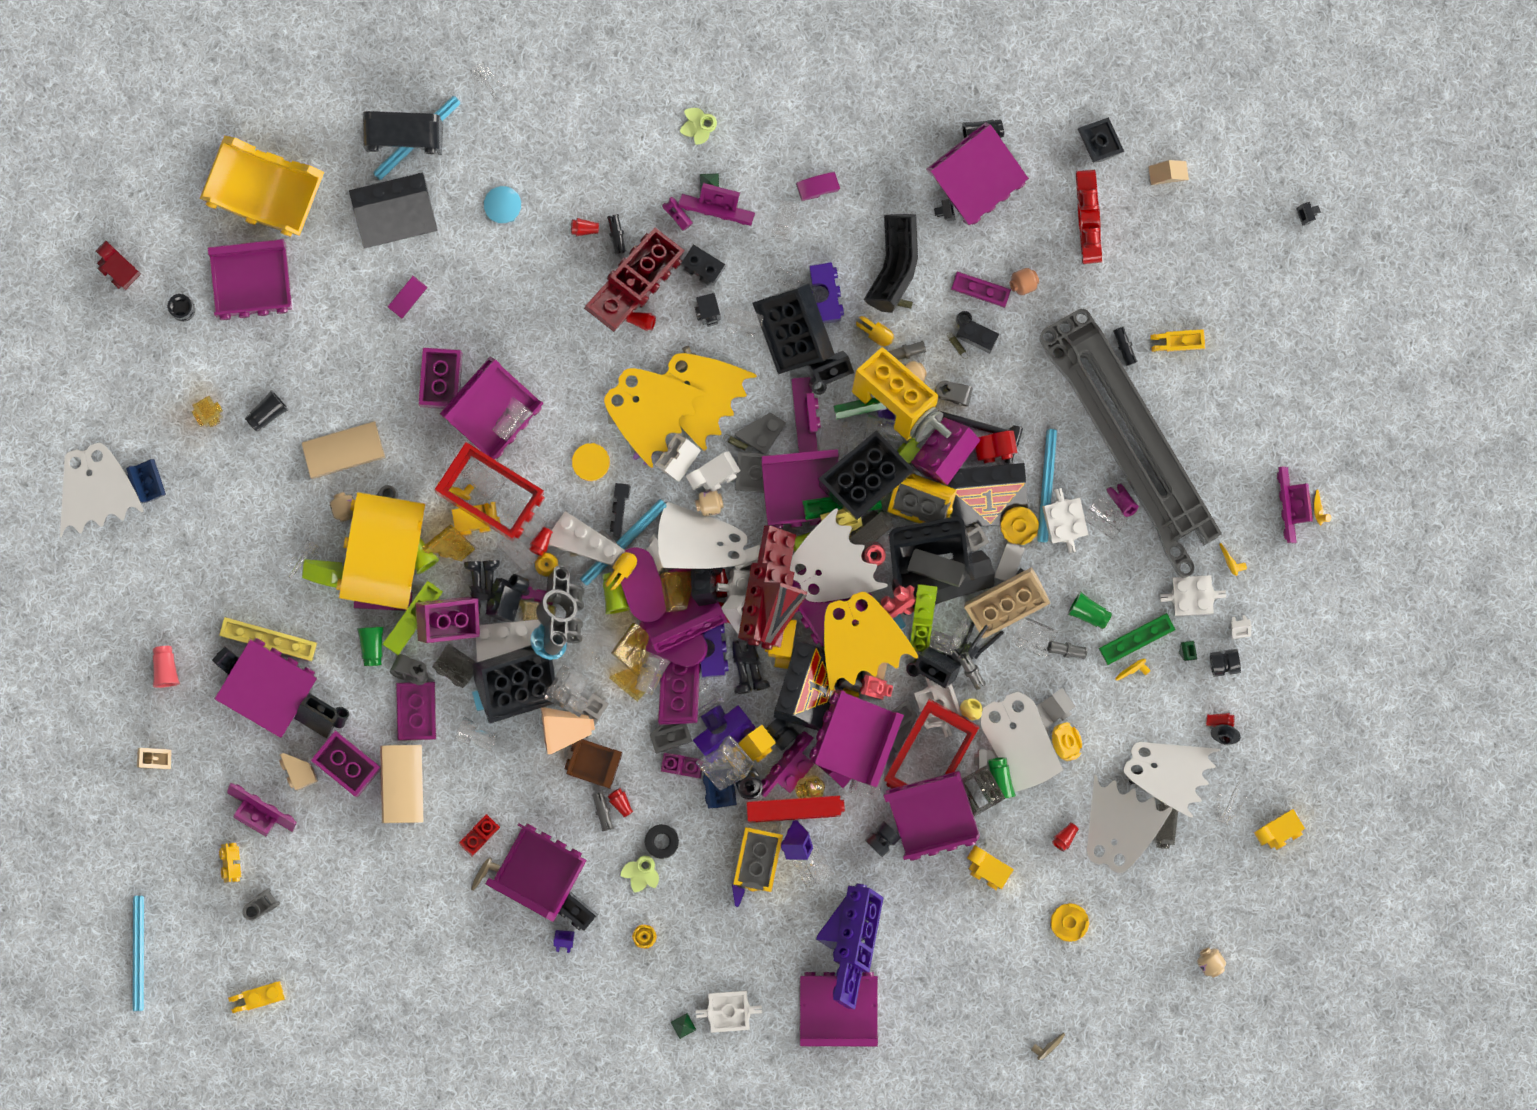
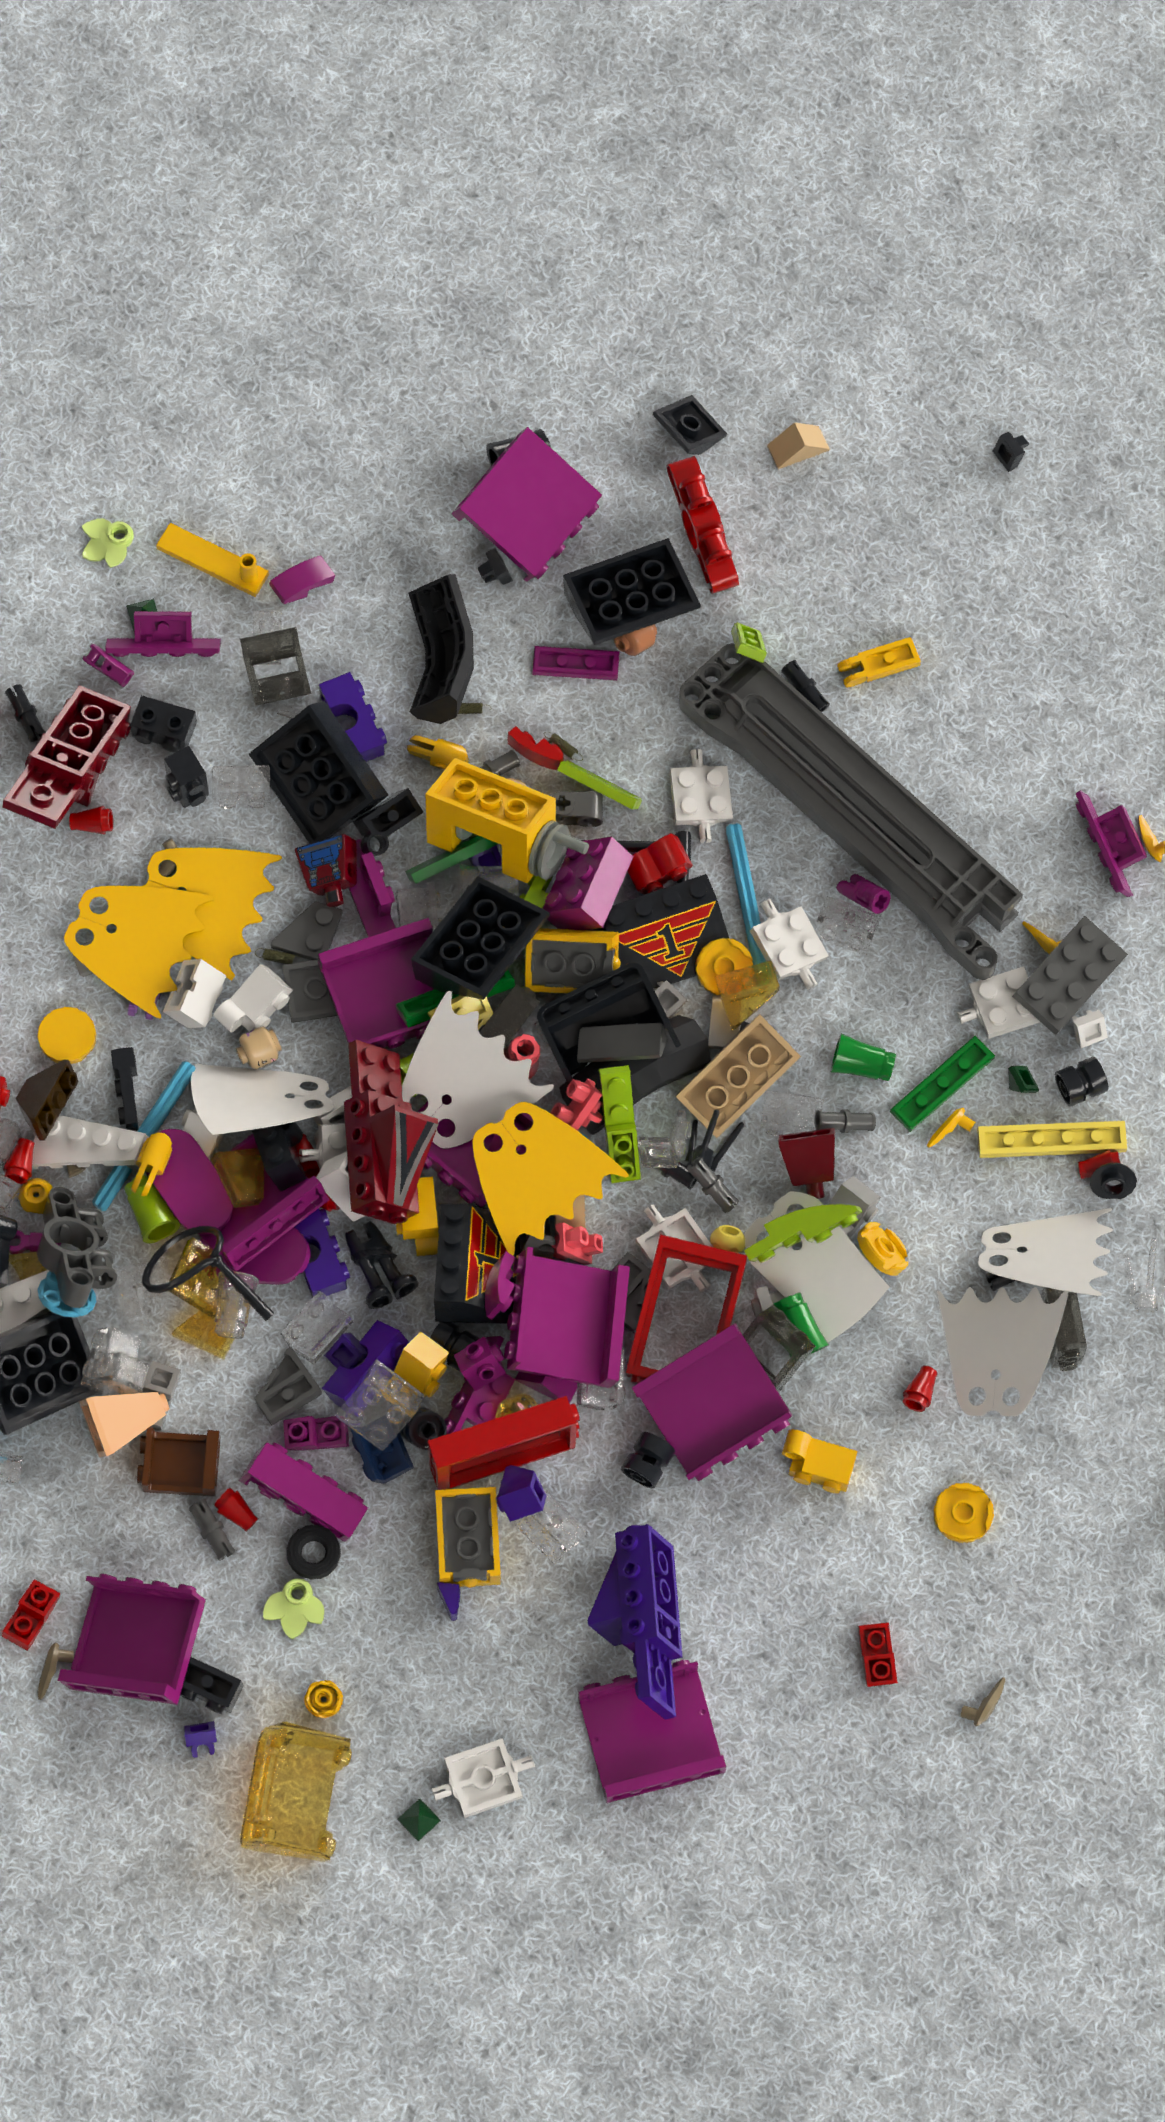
camera: 20 degrees left, 15 degrees down
magenta tile [658,658,700,725] -> none
black hinge [906,646,961,689] -> none
black hinge [956,311,999,354] -> none
none -> dark brown slope [15,1060,79,1141]
none -> black piece [142,1226,274,1321]
none -> yellow piece [156,523,269,597]
none -> magenta wedge [238,1442,368,1542]
none -> clear smoke window [240,627,311,706]
none -> clear yellow windscreen [240,1721,352,1862]
none -> torso [295,834,357,907]
none -> magenta brick [454,1336,506,1392]
none -> magenta slope [485,1252,516,1320]
none -> red slope [508,726,564,771]
none -> lime tile [557,761,642,810]
none -> black slope [563,538,701,645]
none -> white plate [669,749,733,843]
none -> clear yellow wing [715,960,780,1031]
none -> lime tile [731,622,767,663]
none -> lime slope [744,1204,862,1263]
none -> dark red torso [778,1128,835,1199]
none -> red slope [858,1622,898,1687]
none -> light yellow plate [977,1121,1127,1158]
none -> dark grey plate [1012,916,1128,1035]

